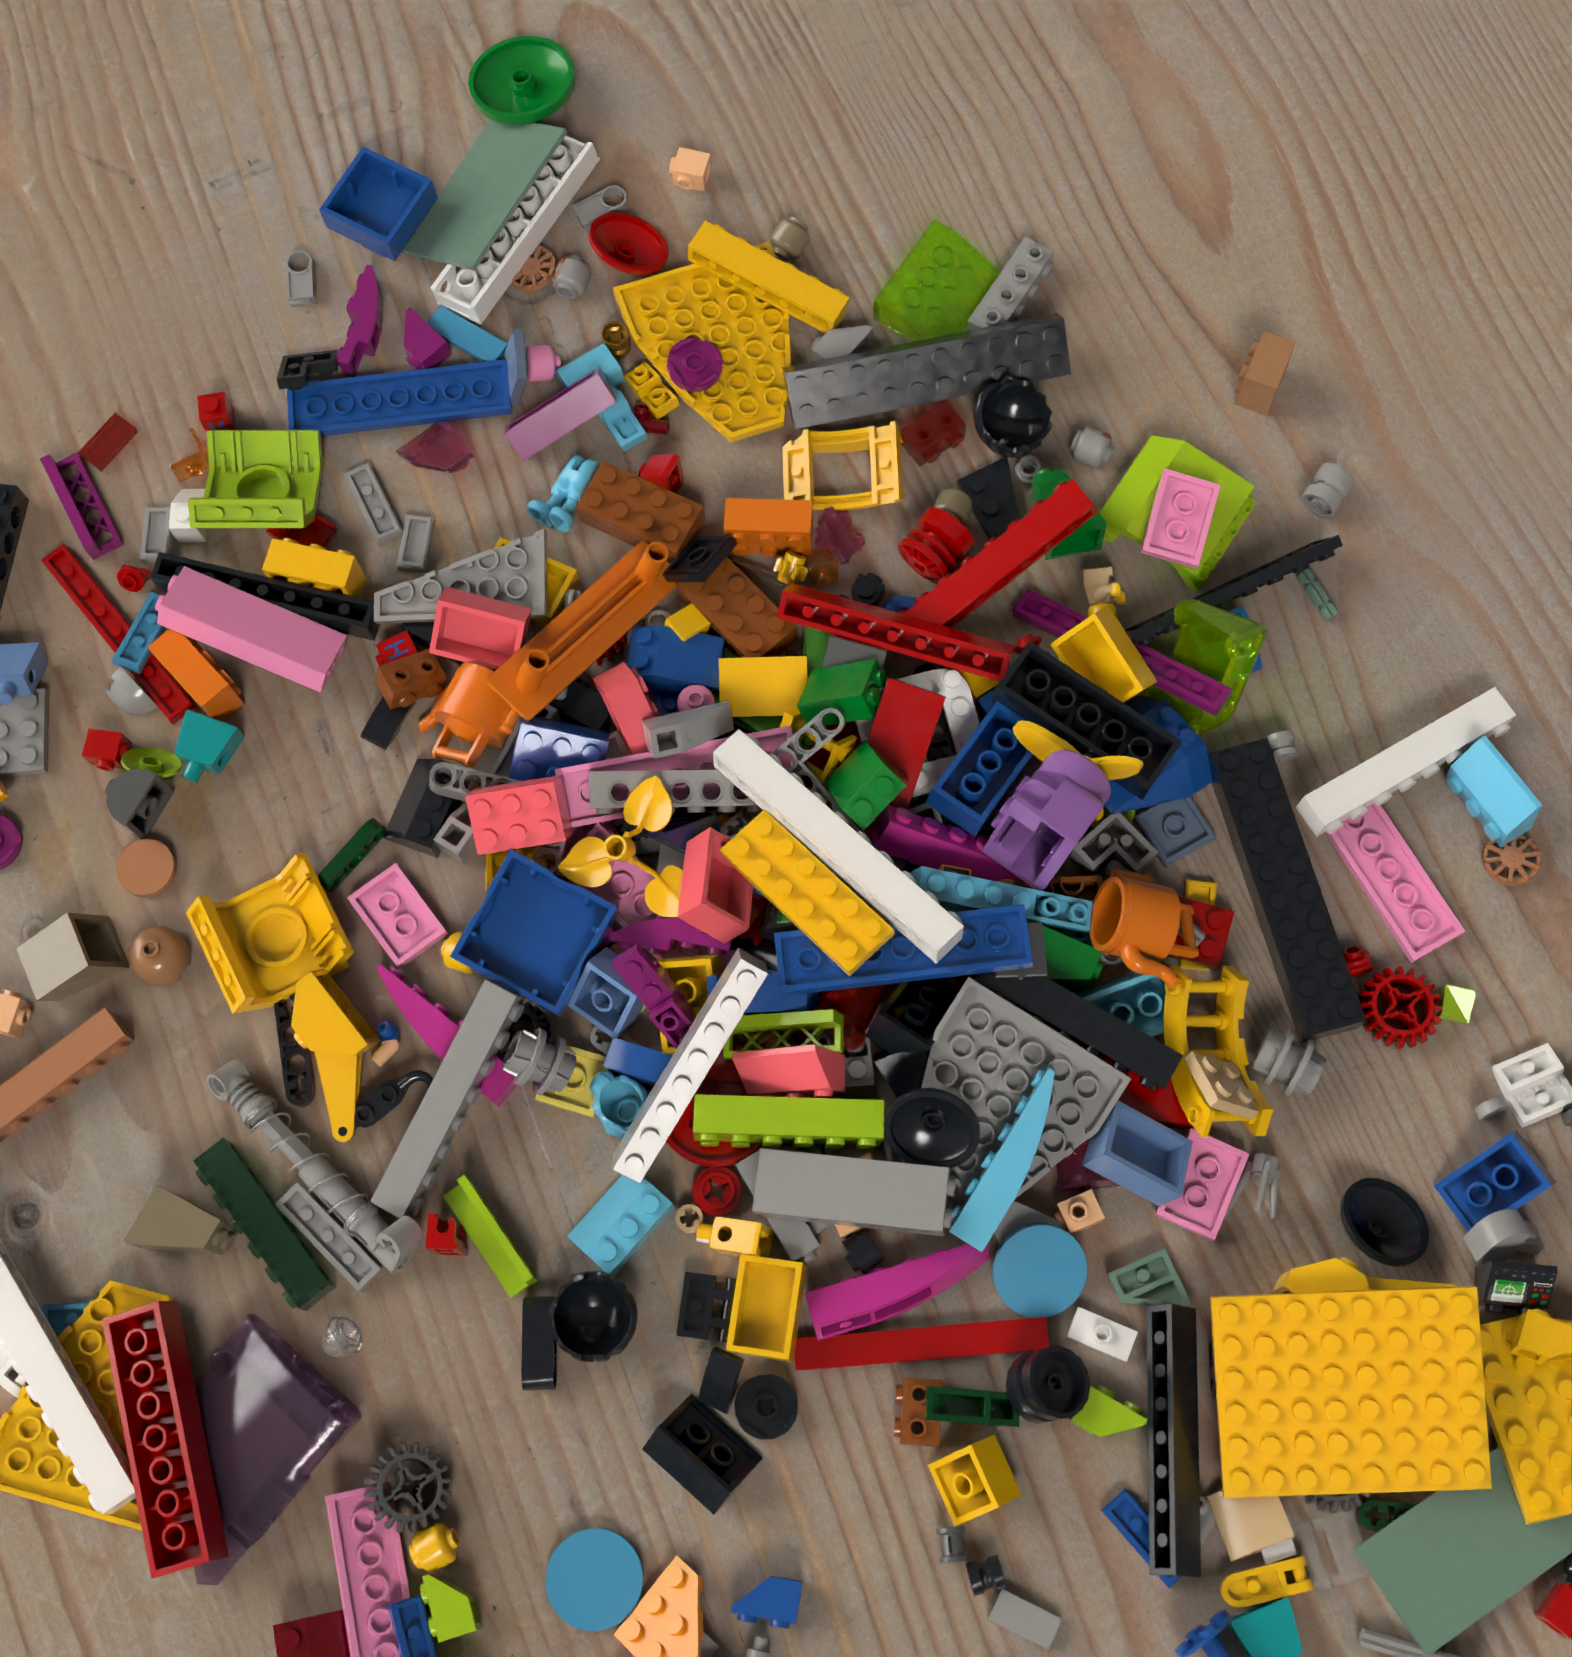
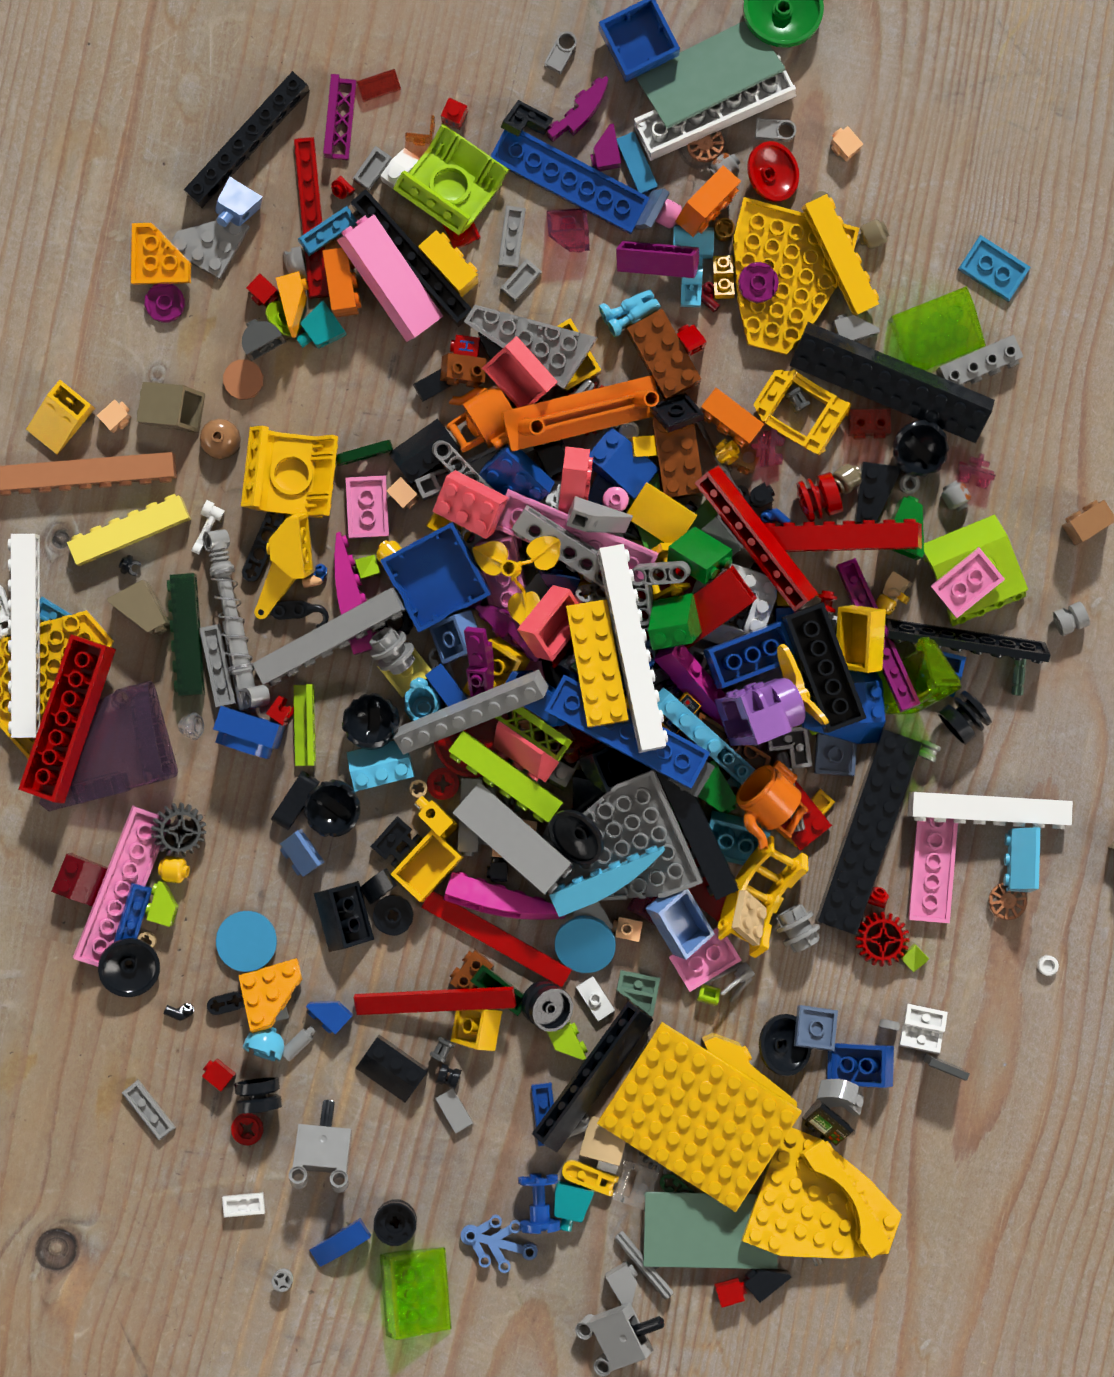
camera: 25 degrees right, 15 degrees up
none -> light yellow brick [67,494,191,566]
none -> black plate [119,555,142,576]
none -> white brick [191,500,225,555]
none -> blue container [213,706,286,759]
none -> light orange slope [276,271,309,338]
none -> medium blue slope [280,829,325,877]
none -> black piece [342,693,400,750]
none -> red tile [353,987,516,1015]
none -> lime slope [355,555,381,580]
none -> black slope [356,1035,428,1103]
none -> light nougat brick [386,477,419,510]
none -> orange brick [675,165,741,237]
none -> lime slope [696,984,721,1006]
none -> dark grey bush [785,387,811,414]
none -> sand blue tile [794,1005,838,1051]
none -> black wheel [938,690,992,745]
none -> dark azure tile [958,235,1031,302]
none -> clear pink hips [958,453,996,489]

